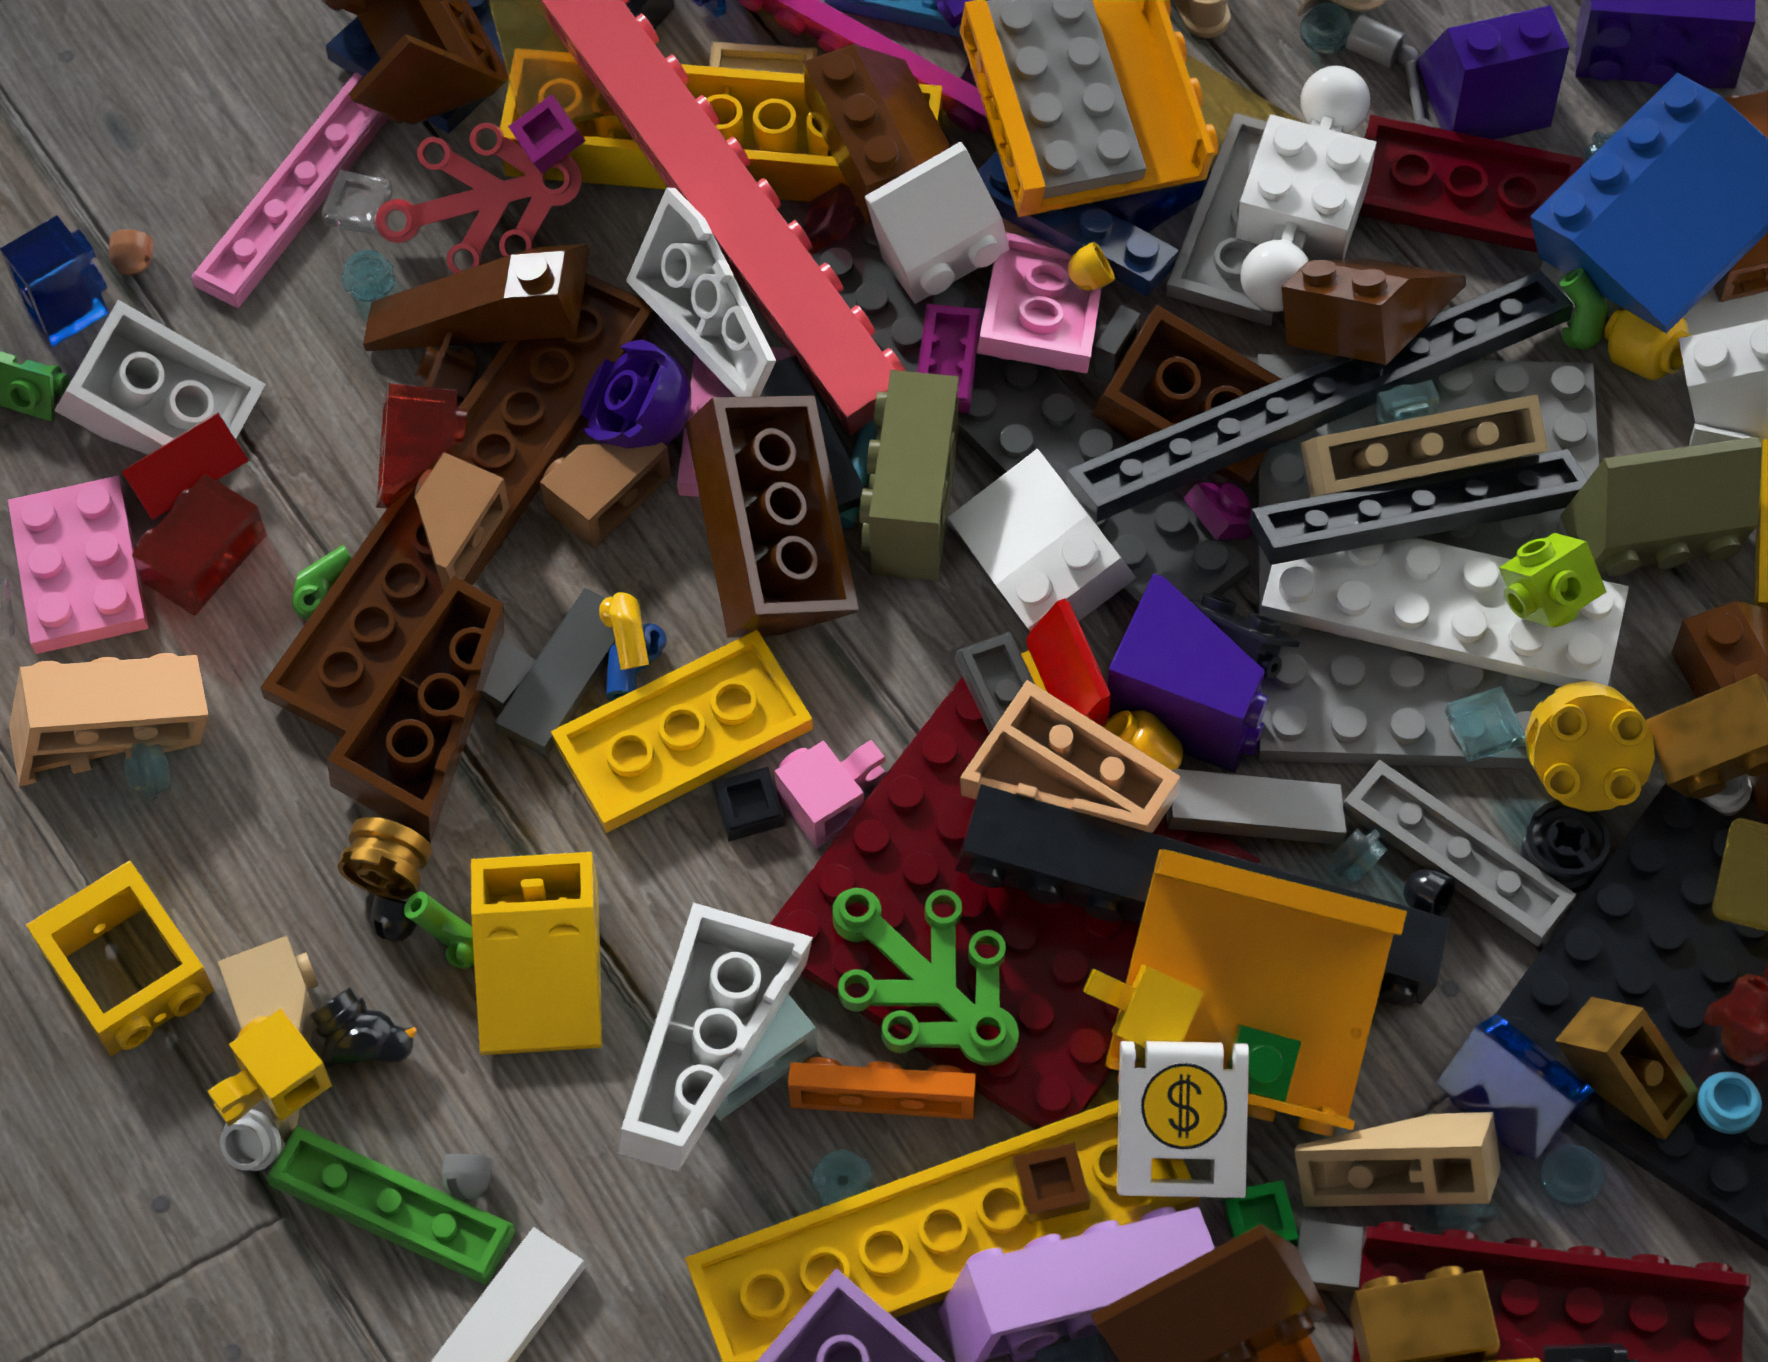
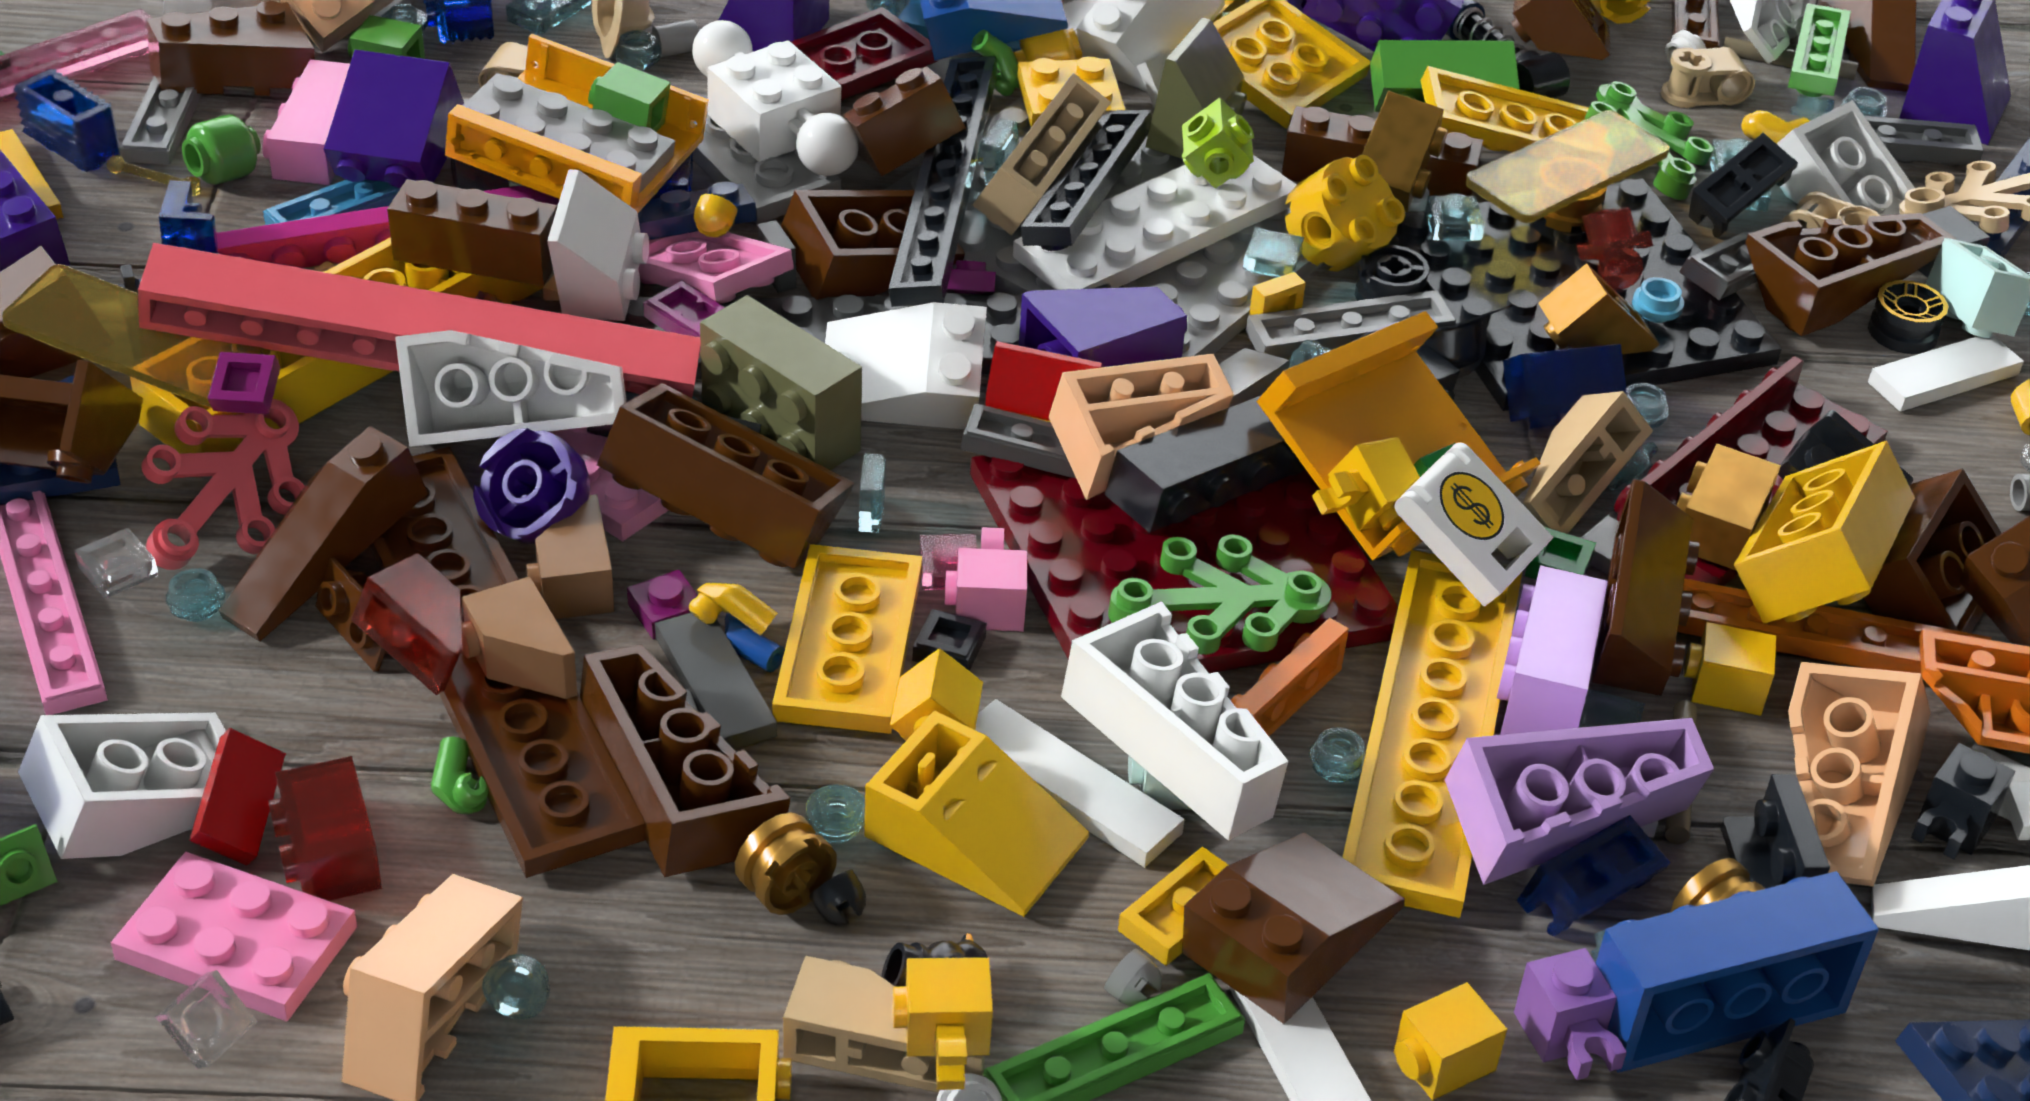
camera: 60 degrees left, 20 degrees down
bright green arm [404,892,474,969] -> none
reddish brown plate [1013,1142,1090,1223] -> none
none -> bright green brick [588,62,671,132]
none -> magenta plate [627,569,698,639]
none -> clear light blue plate [806,785,865,843]
none -> clear light blue tile [859,453,886,533]
none -> yellow brick [890,648,983,741]
none -> clear pink plate [919,534,977,590]
none -> white tile [975,699,1185,868]
none -> yellow plate [1017,56,1125,127]
none -> yellow plate [1118,846,1229,966]
none -> reddish brown slope [1182,832,1405,1024]
none -> yellow plate [1249,272,1306,315]
none -> black piece [1424,304,1513,378]
none -> clear light blue plate [1425,193,1484,241]

